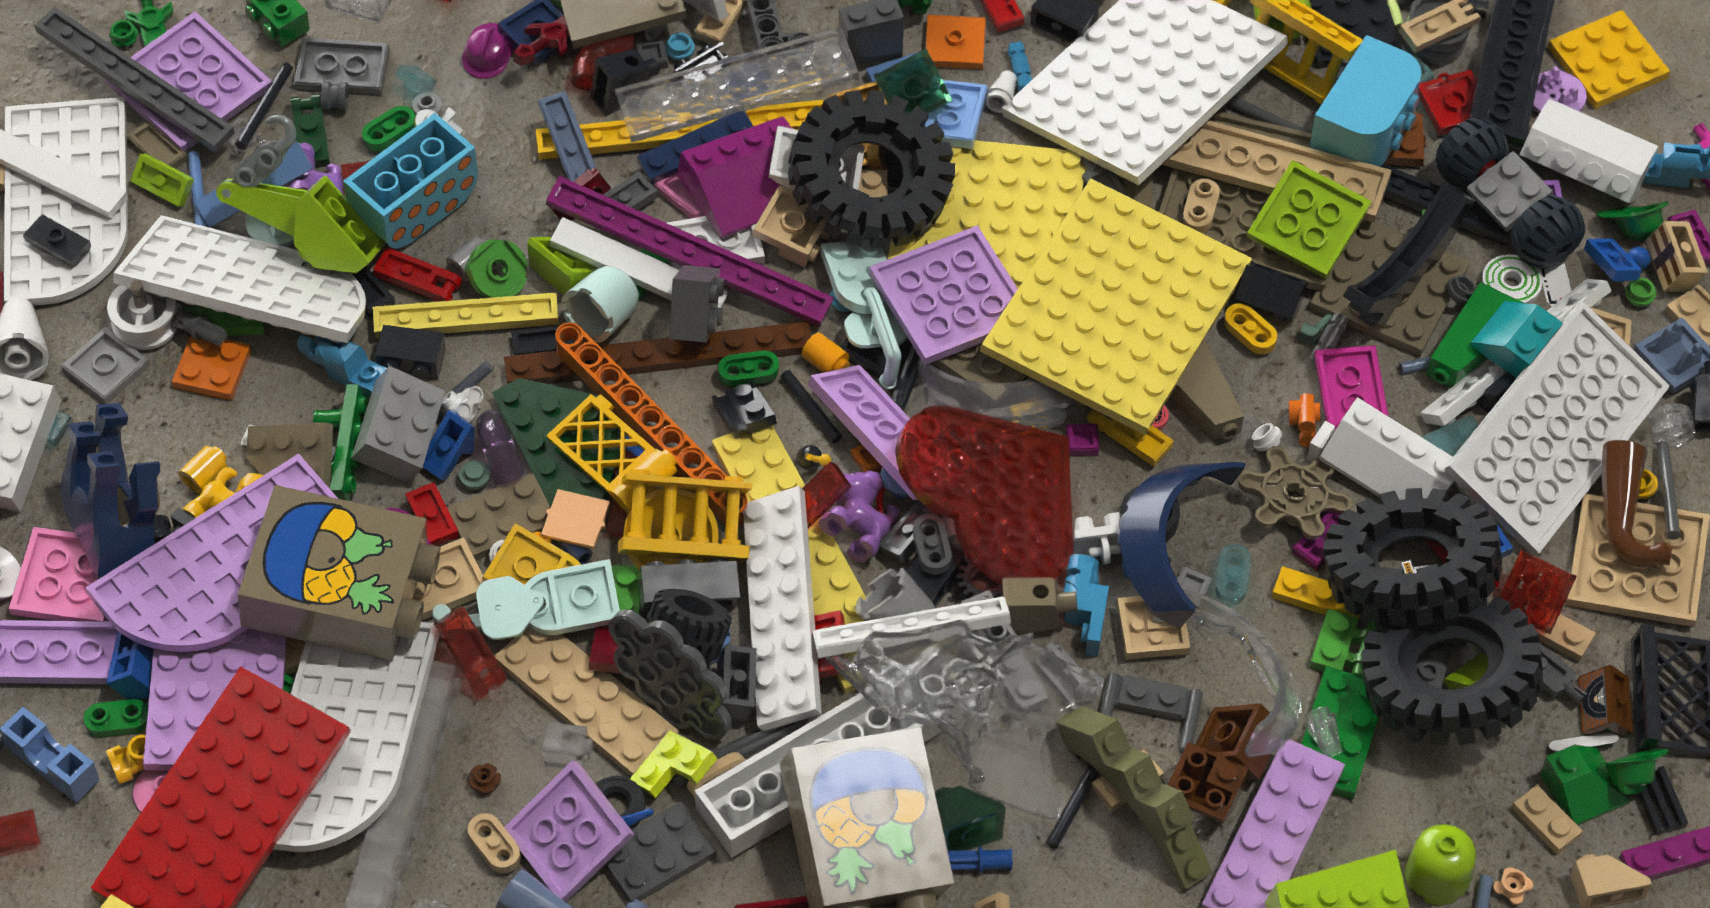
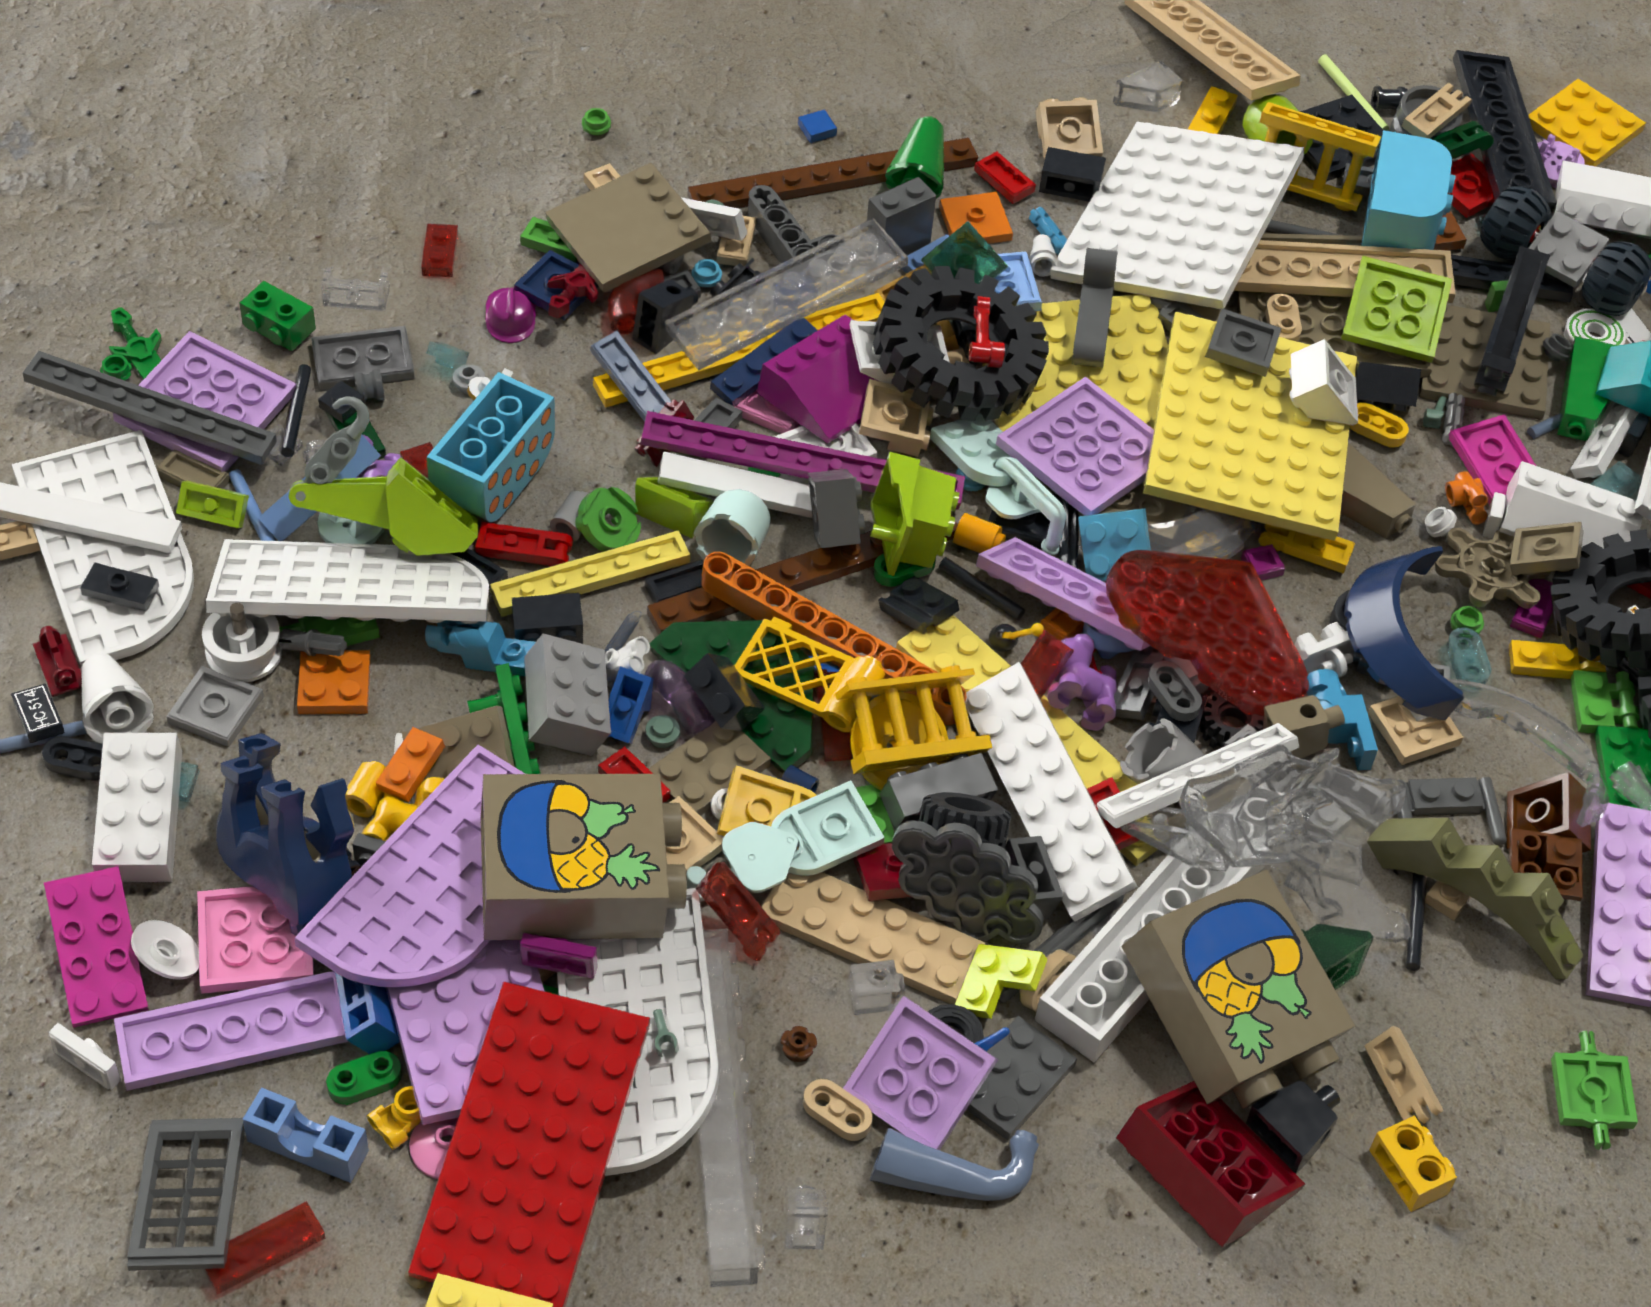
camera: 20 degrees left, 5 degrees down
green plate [362,106,416,151] -> none
light nougat piece [541,489,611,549] -> none
blue axle [948,847,1013,873] -> none
none -> black plate [318,381,365,423]
none -> orange plate [376,727,445,803]
none -> magenta plate [520,933,598,979]
none -> sand green hand [653,1009,679,1057]
none -> black brick [684,653,765,731]
none -> lime piece [870,452,959,576]
none -> red brick [969,296,1005,368]
none -> dark grey beam [1072,248,1118,368]
none -> medium azure plate [1078,508,1154,581]
none -> dark grey plate [1205,309,1282,377]
none -> white slope [1289,339,1358,425]
none -> dark green plate [1430,121,1494,159]
none -> bright green plate [1450,606,1484,637]
none -> dark tan plate [1510,522,1584,575]

